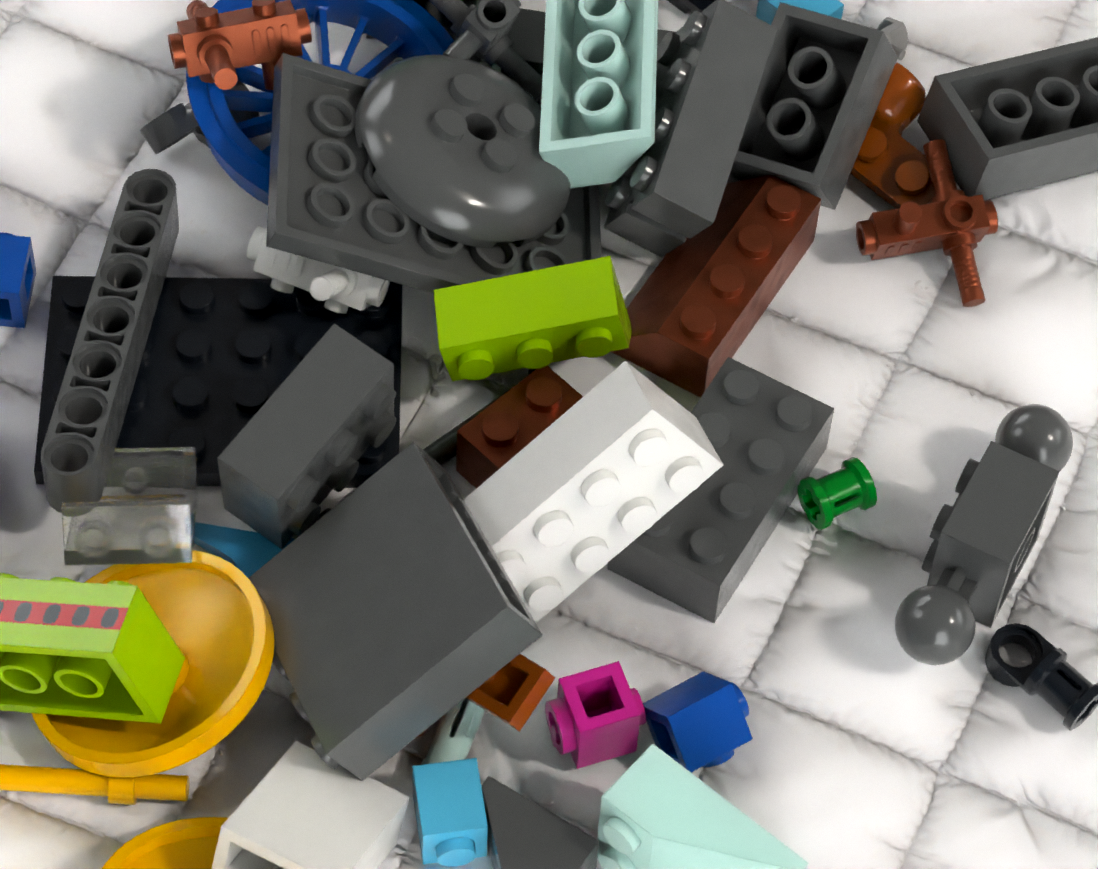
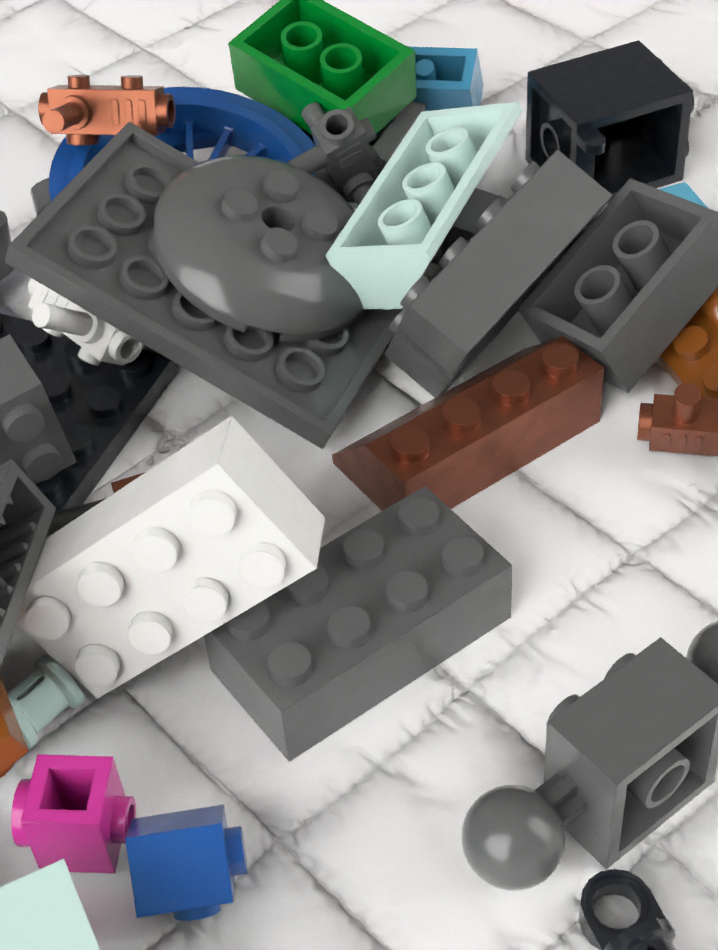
camera: 30 degrees right, 10 degrees down
lime slope [433,256,632,382] -> none
green bush [797,457,877,530] -> none

